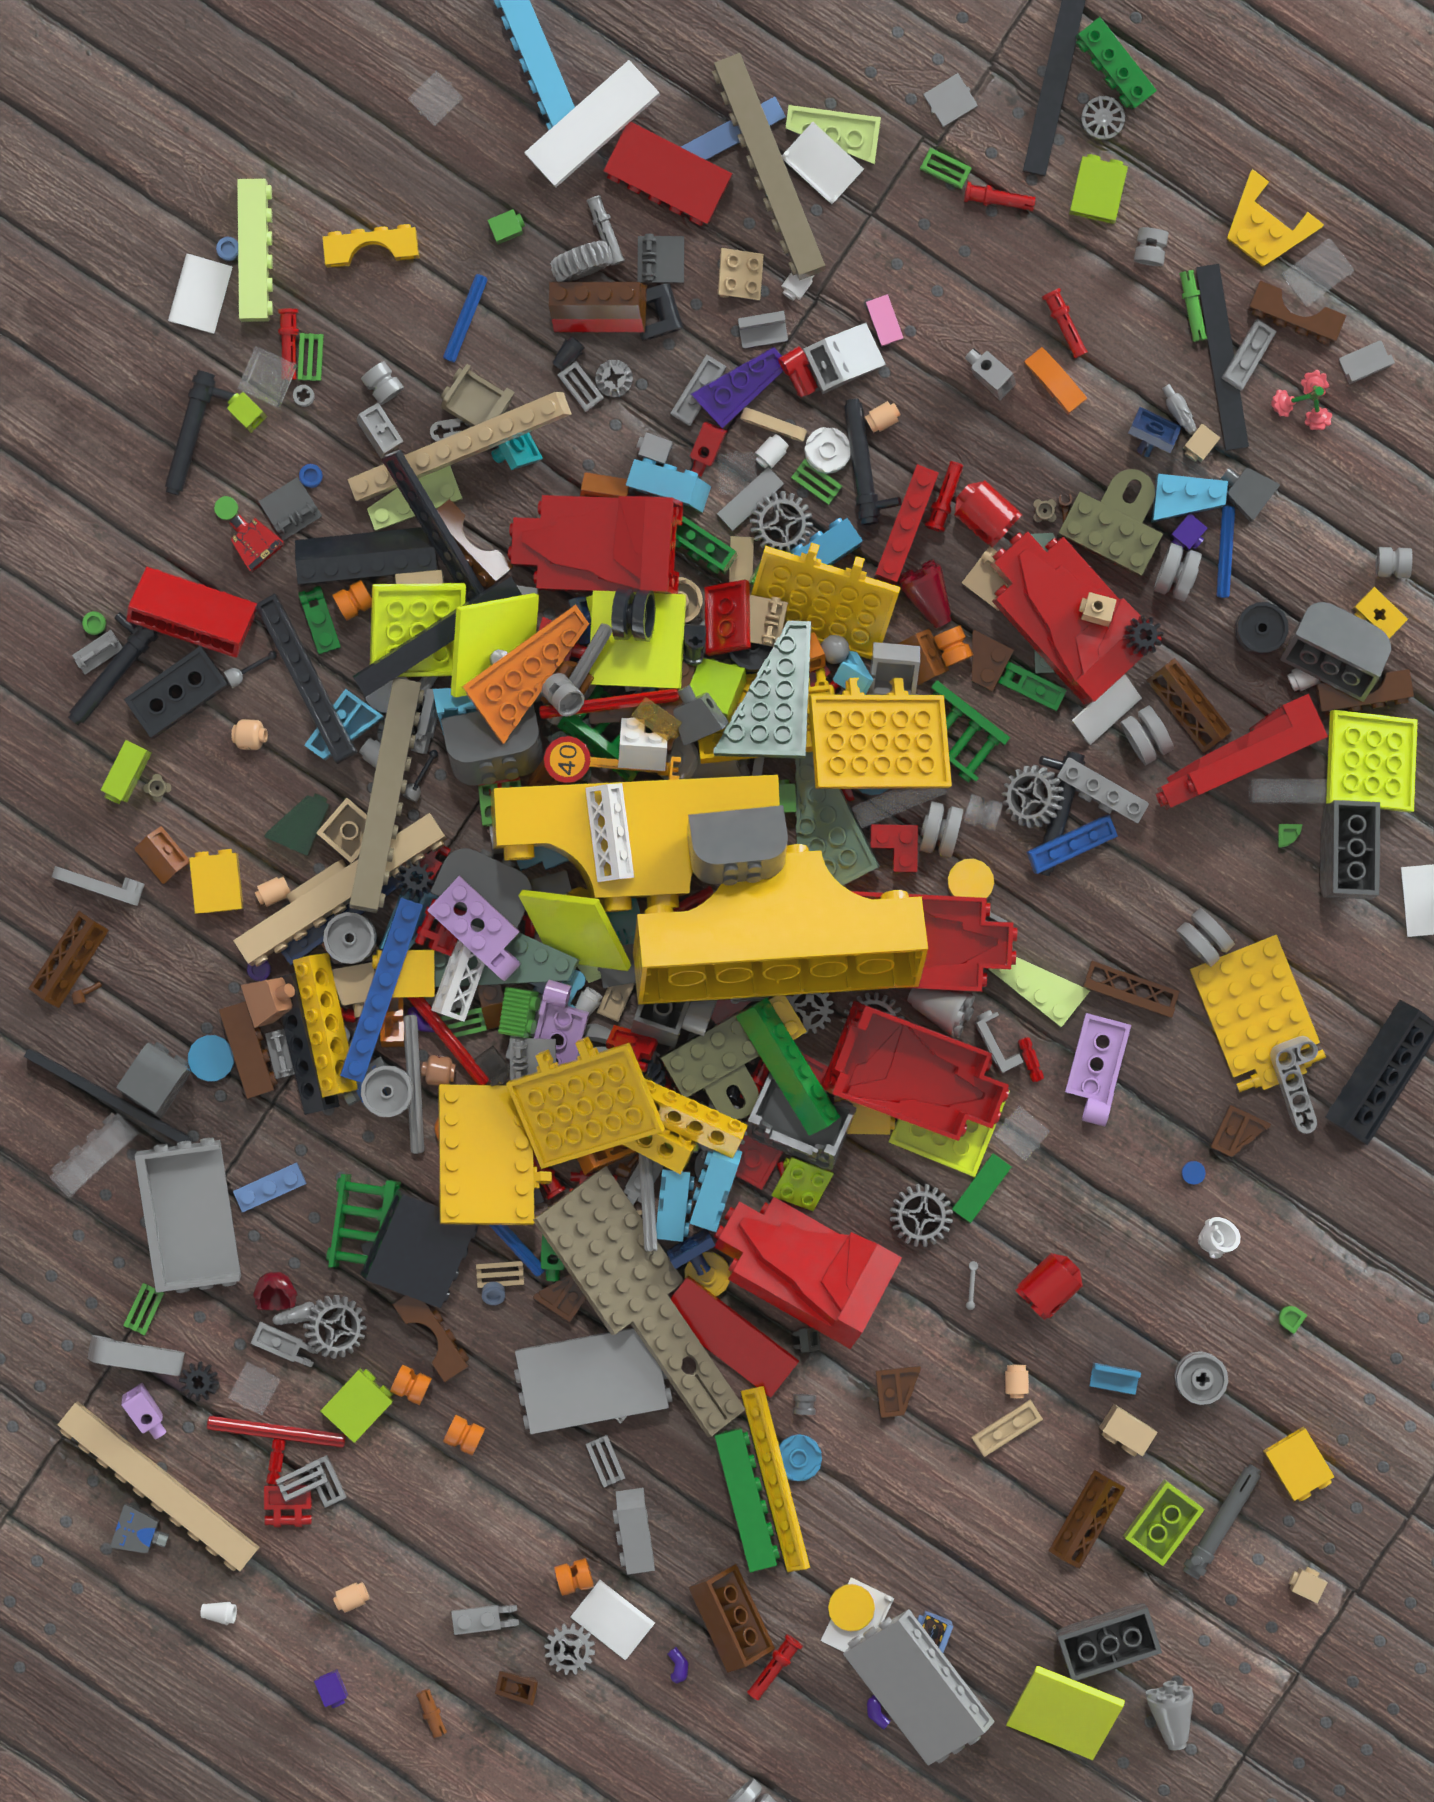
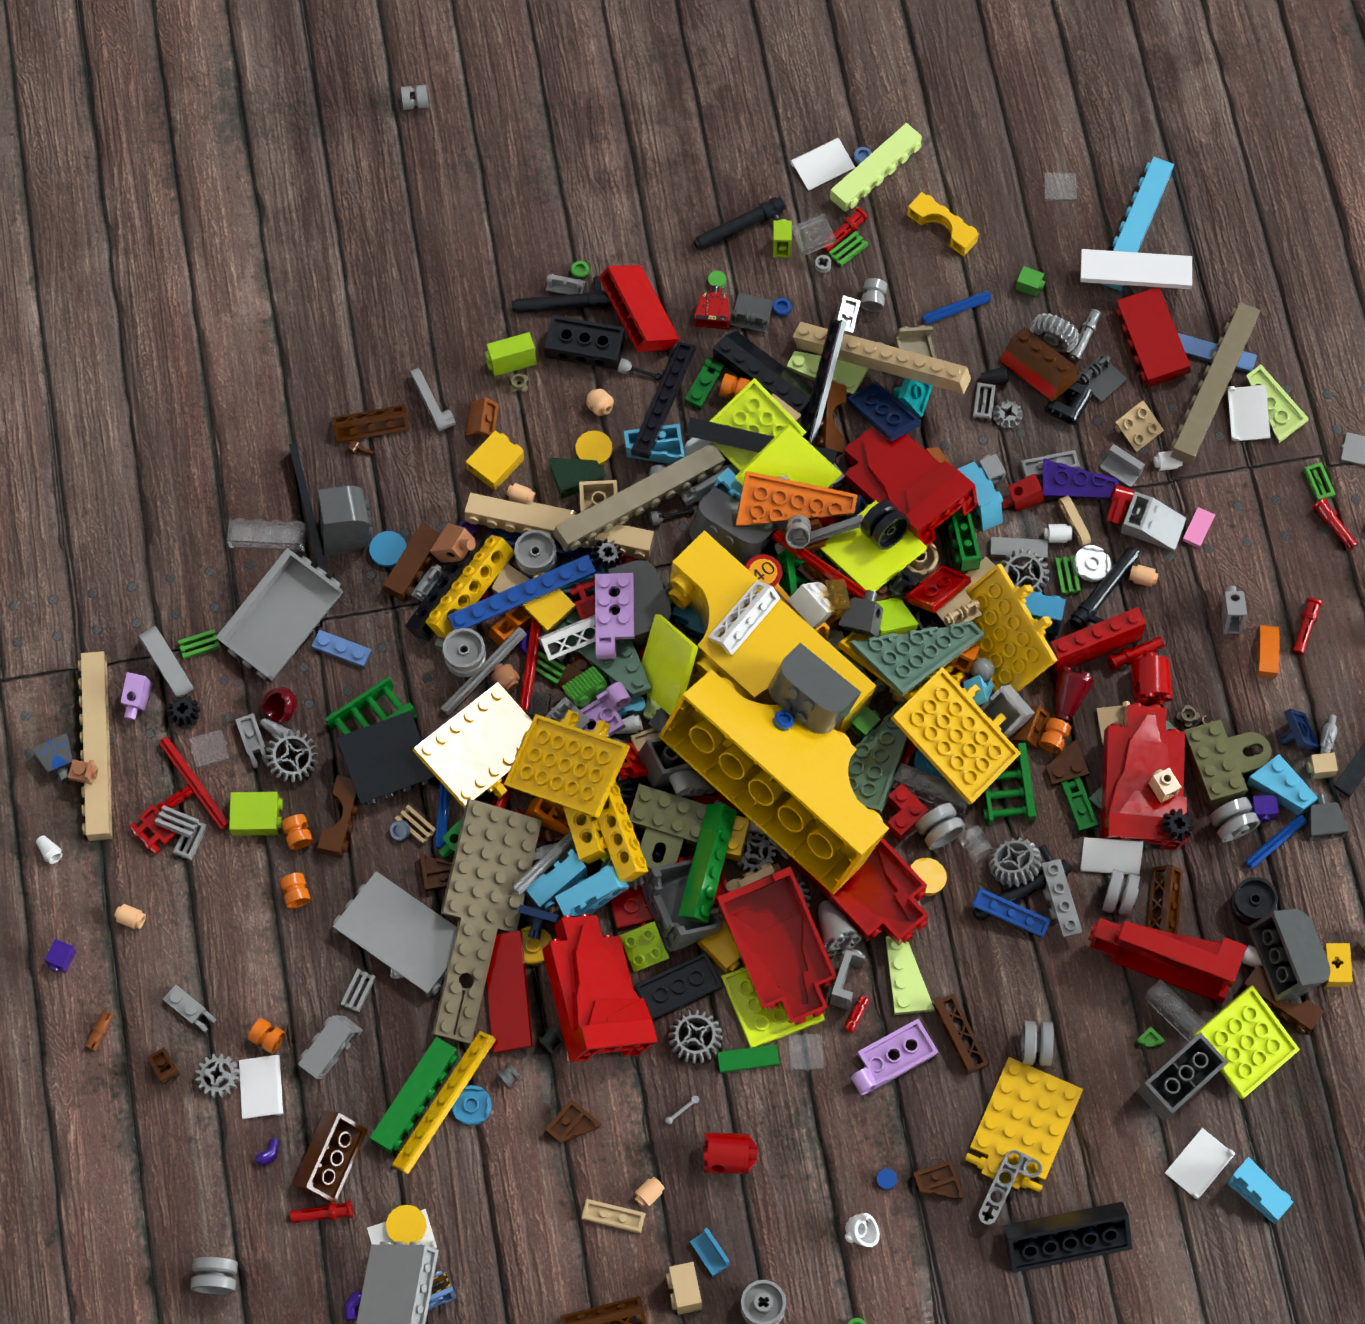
camera: 50 degrees right, 20 degrees down
none -> nougat bracket [68,760,98,784]
none -> yellow tile [575,430,613,467]
none -> black tile [634,952,723,1021]
none -> tan hinge [726,862,781,892]
none -> blue tile [773,710,794,731]
none -> dark blue tile [846,381,921,442]

